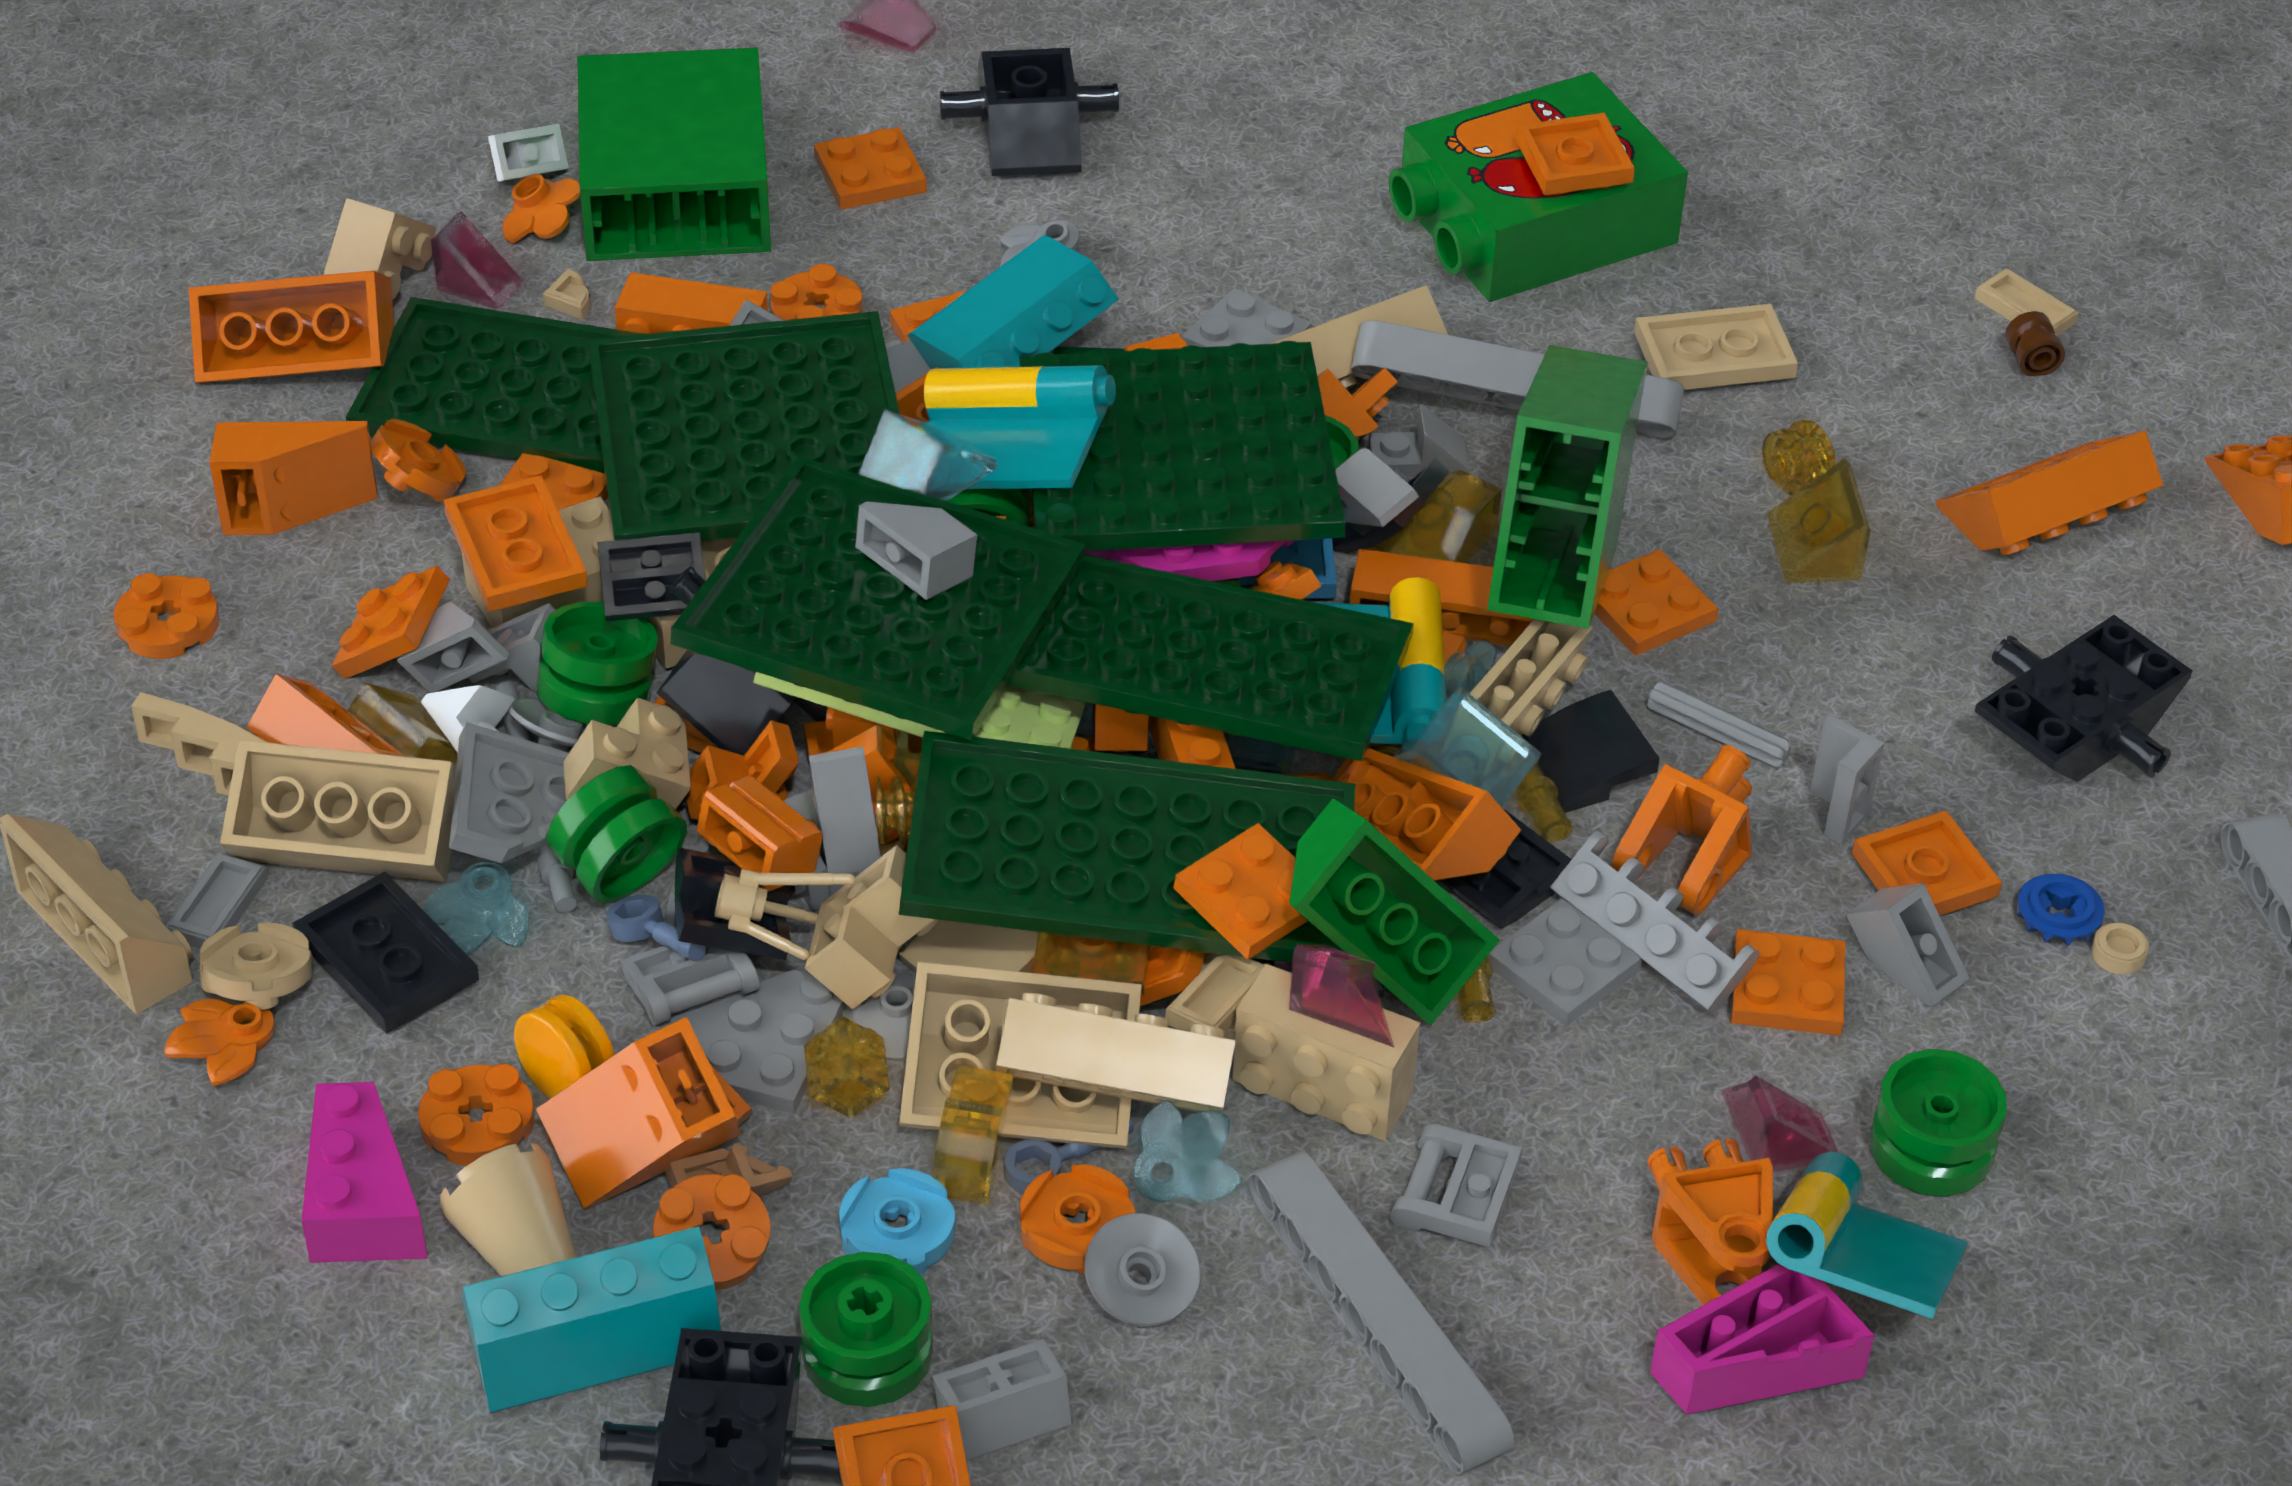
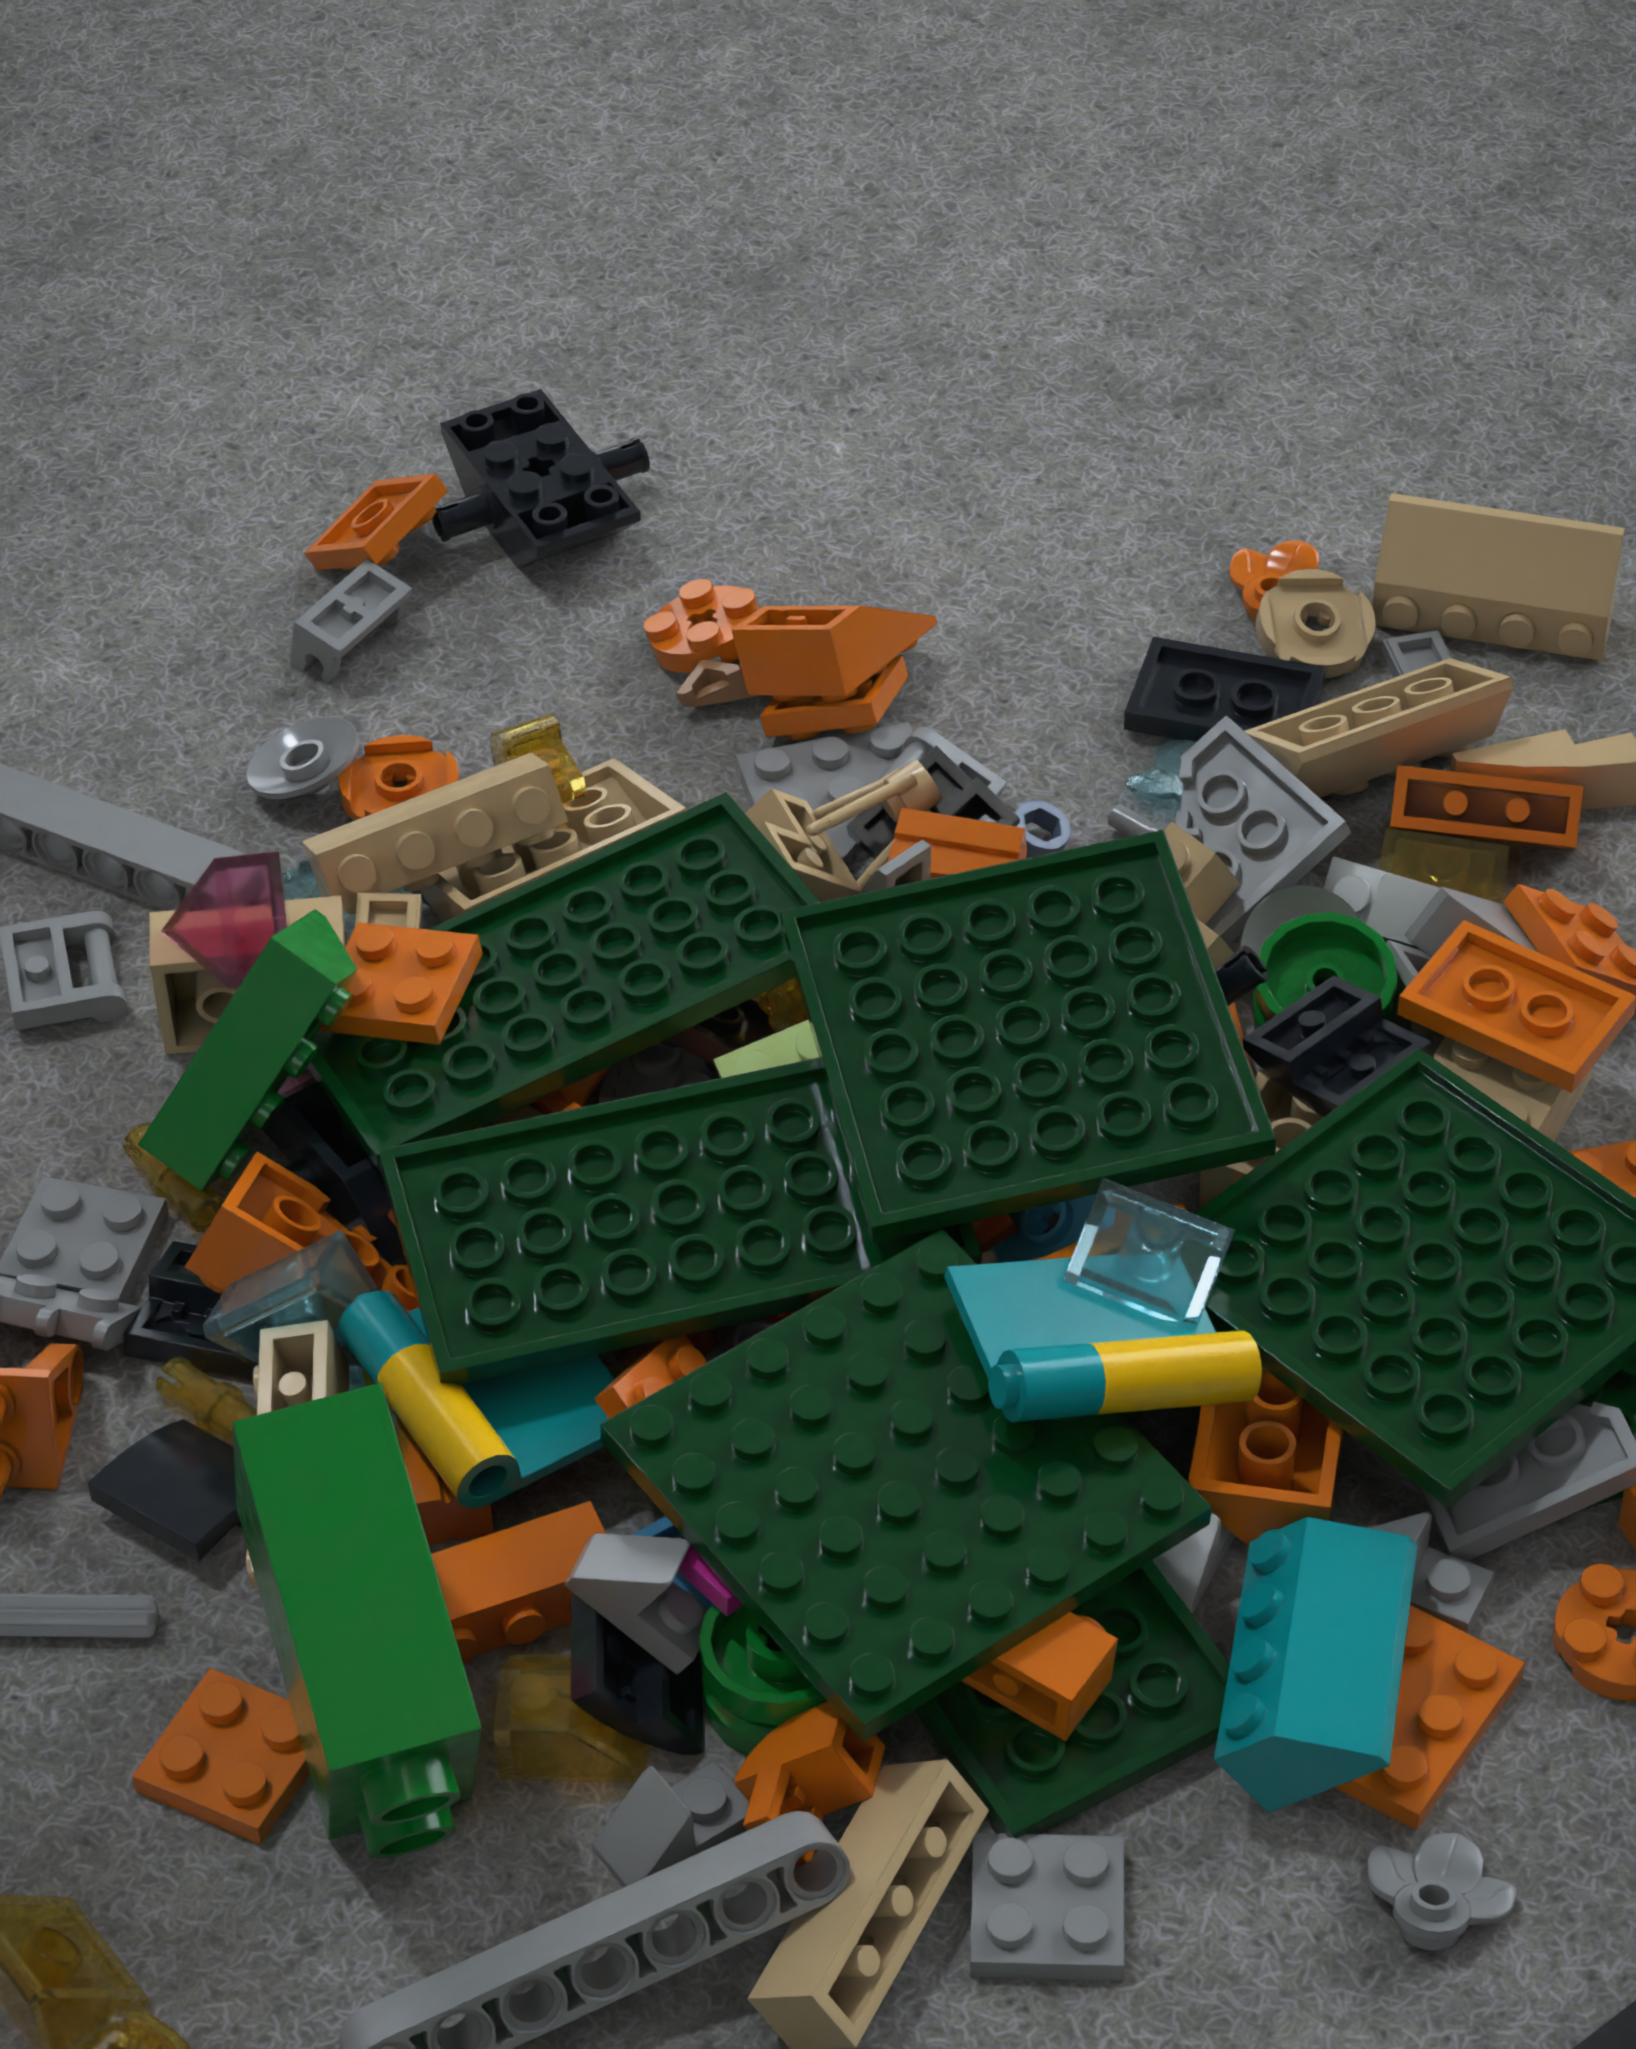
camera: 150 degrees right, 0 degrees up
dark pink wedge [301,1082,428,1263] -> none
orange plate [418,1064,535,1166] -> none
tan cone [439,1143,577,1276] -> none
teal slope [461,1226,722,1413] -> none
light orange head [514,994,615,1099] -> none
green wheel [546,765,688,904] -> none
green wheel [799,1251,933,1407] -> none
clear yellow brick [804,1016,890,1117] -> none
medium azure plate [839,1168,956,1276] -> none
light grey slope [855,501,977,600] -> none

